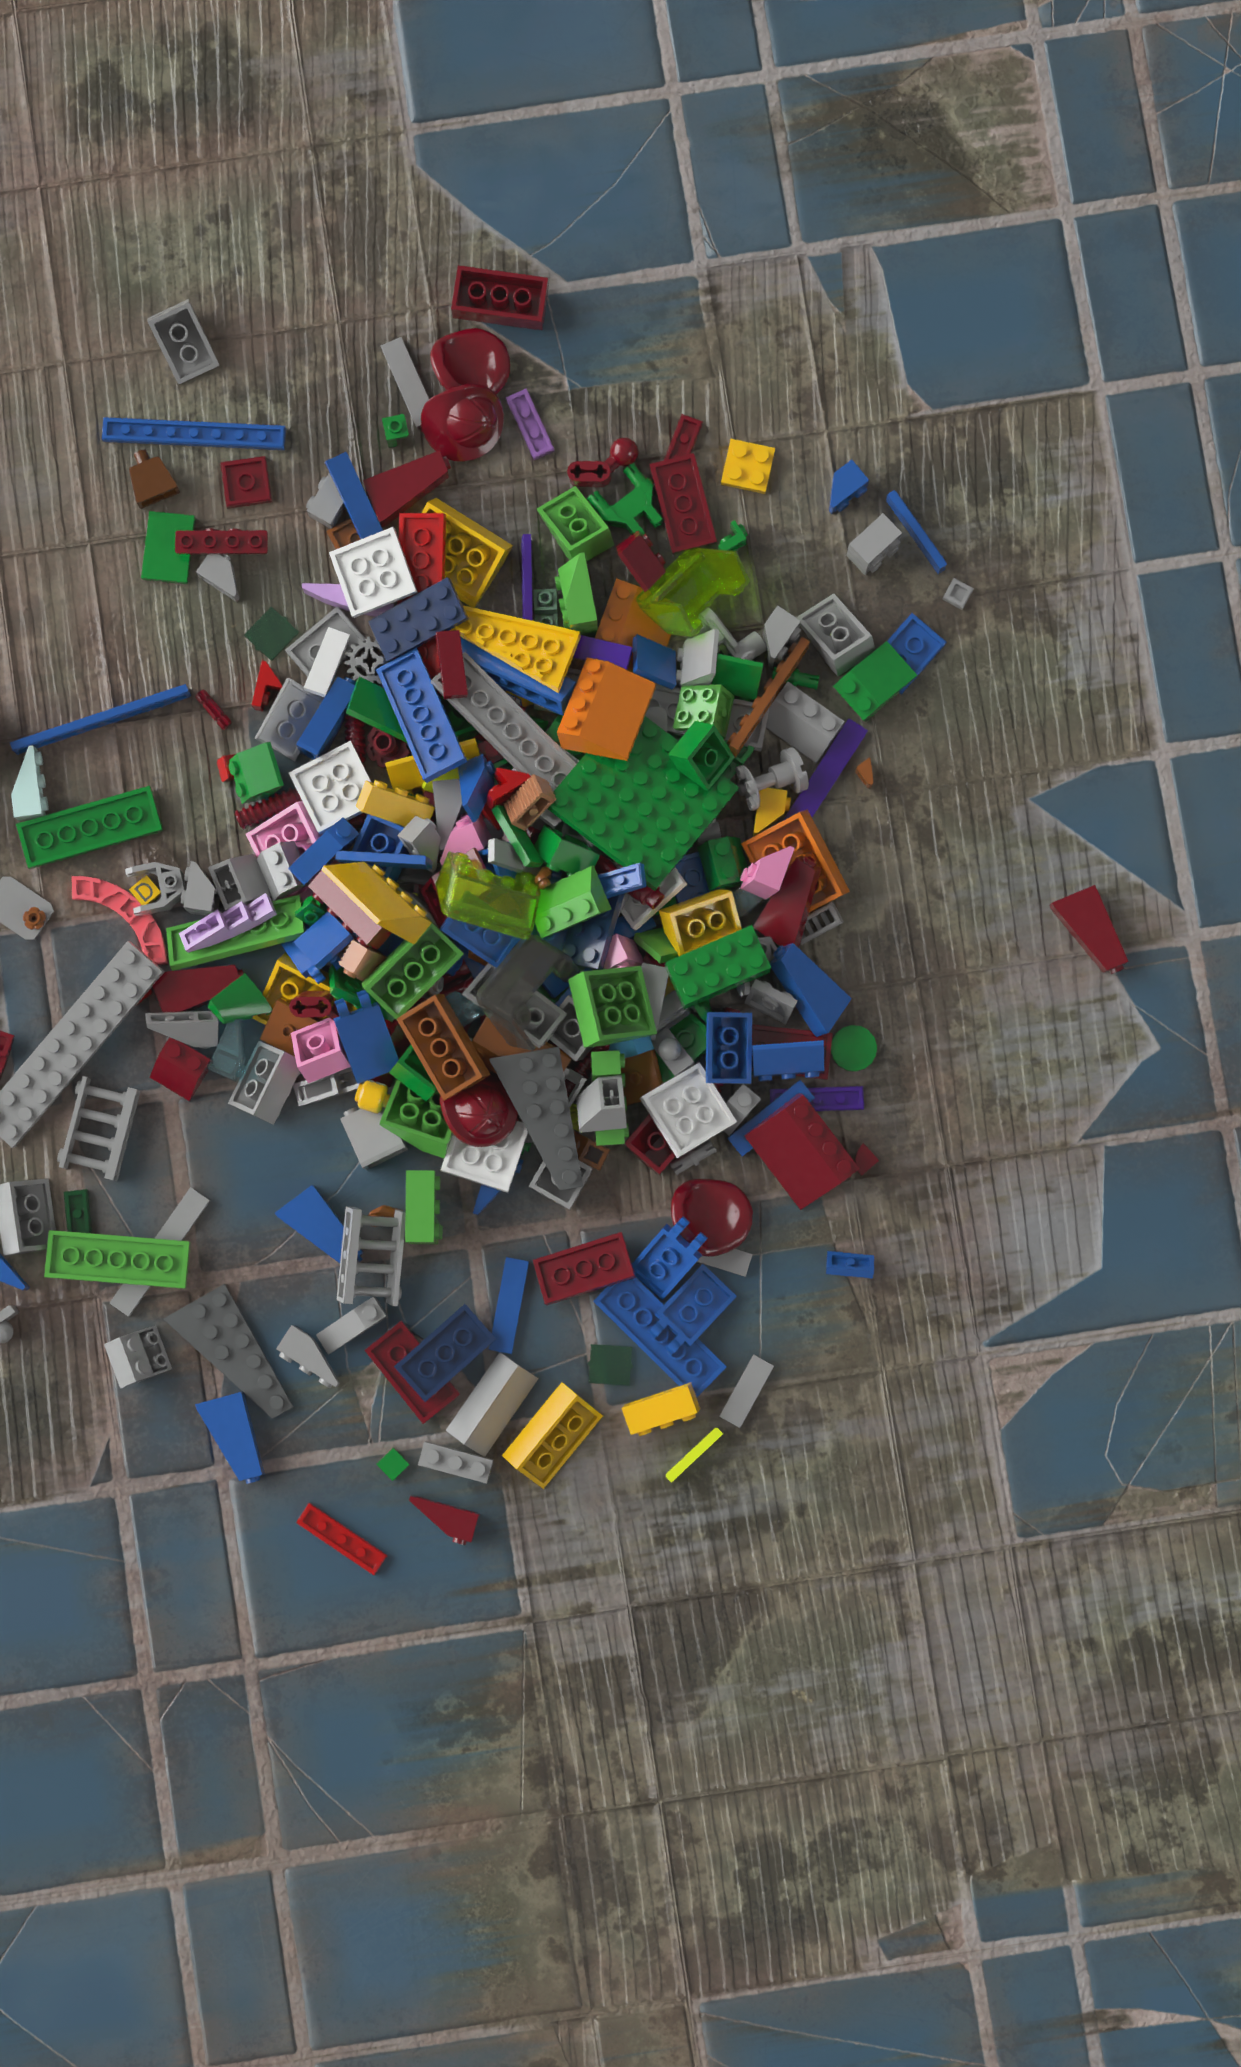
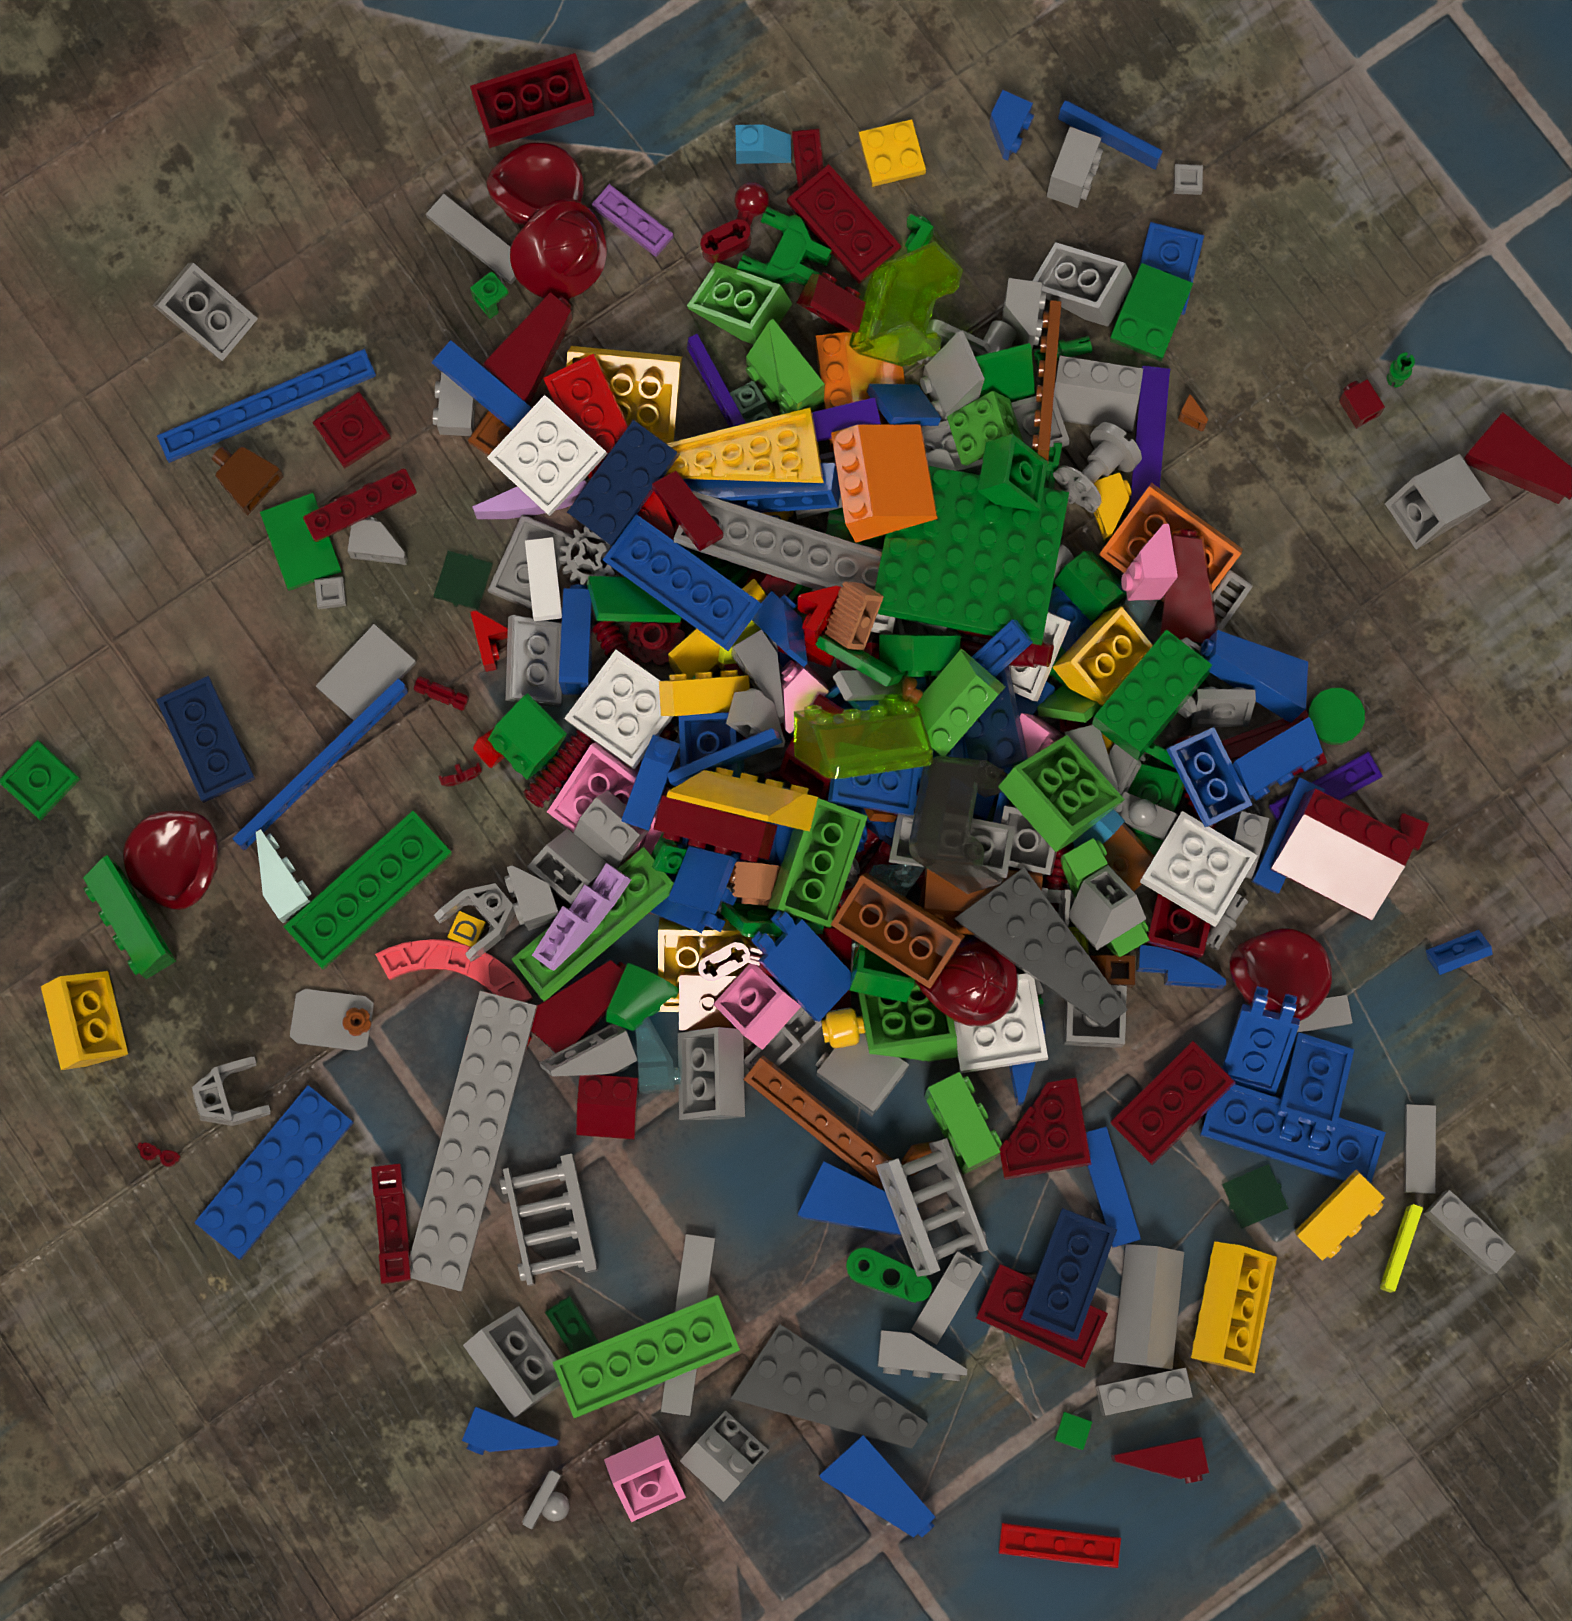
camera: 30 degrees left, 5 degrees down
none -> dark blue plate [156,676,255,803]
none -> light grey tile [314,576,347,609]
none -> light grey tile [316,624,416,721]
none -> dark red piece [438,762,482,787]
none -> bright pink slope [604,1435,686,1522]
none -> dark azure slope [735,125,791,164]
none -> dark orange plate [743,1055,893,1189]
none -> green piece [846,1248,932,1304]
none -> dark red plate [999,1078,1092,1180]
none -> blue slope [1136,945,1226,989]
none -> dark red brick [1339,379,1385,429]
none -> light grey slope [1385,454,1491,550]
none -> green pin [1386,352,1415,388]
none -> light grey brick [1423,1190,1516,1275]

